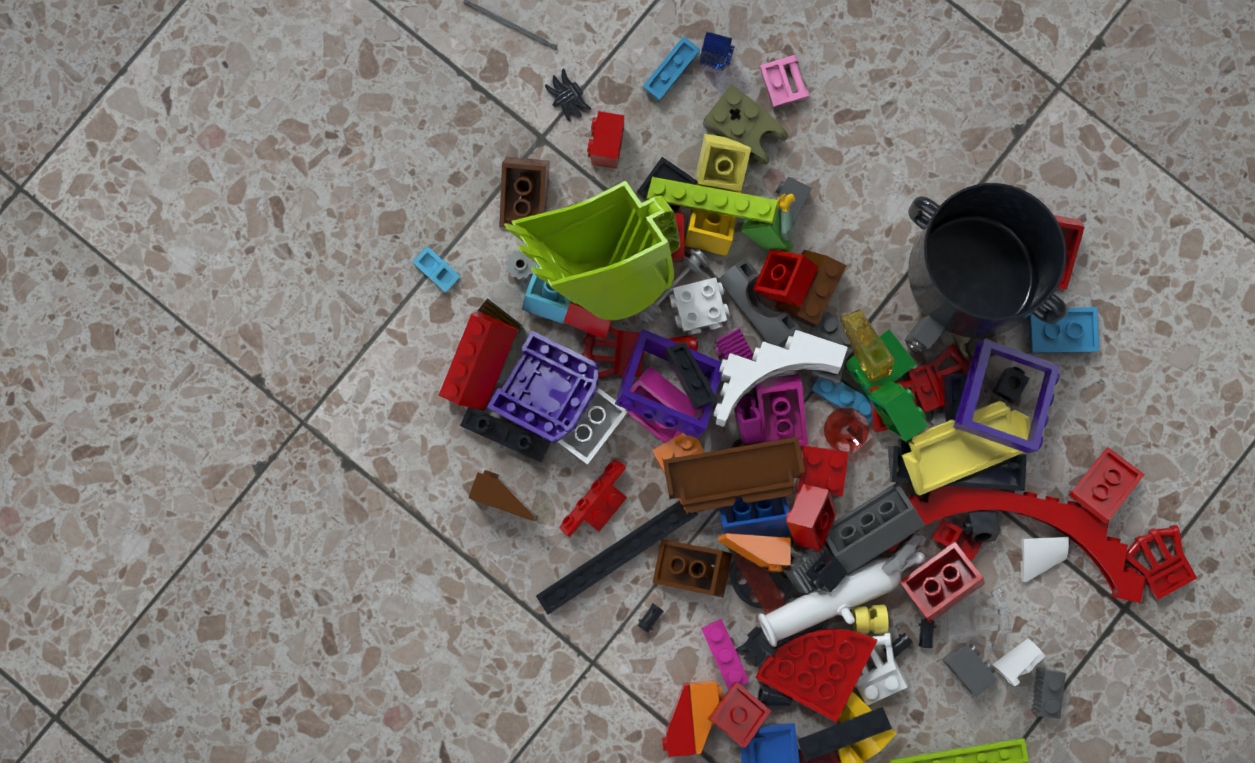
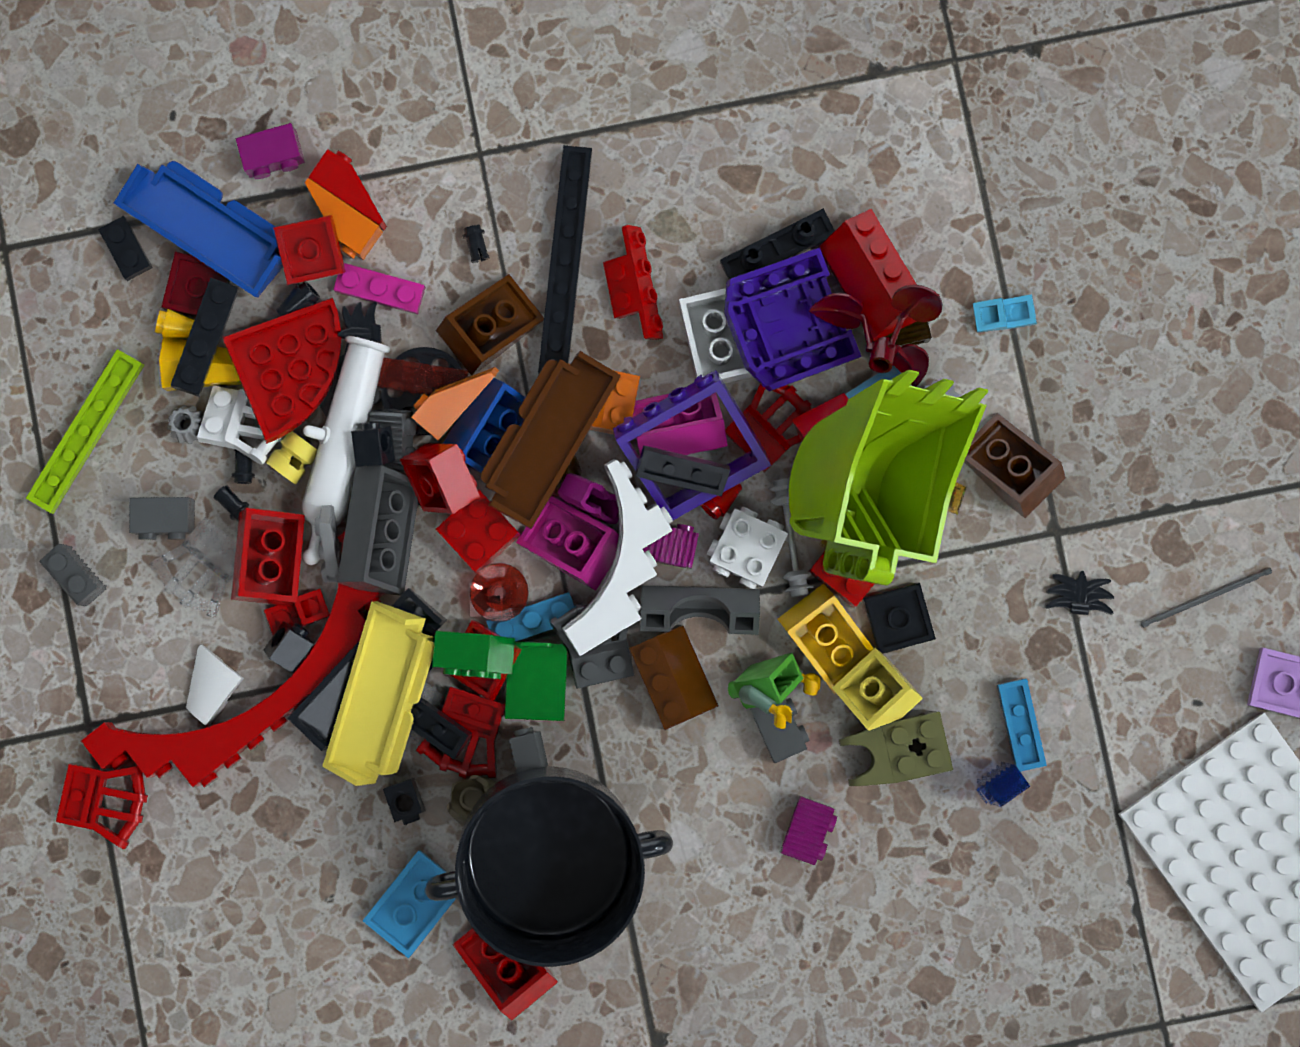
camera: 140 degrees right, 0 degrees up
reddish brown slope [469,470,537,521] -> none
red brick [587,111,625,169] -> none
lime plate [647,177,780,224] -> none
red brick [753,249,818,307] -> none
bright pink plate [760,55,810,109] -> none
clear yellow slope [840,309,895,382] -> none
dark purple window [953,339,1060,454] -> none
white slope [992,639,1045,686] -> none
red plate [1069,447,1145,523] -> none
none -> light grey piece [167,405,203,444]
none -> magenta brick [780,796,838,865]
none -> dark red plant [809,285,943,387]

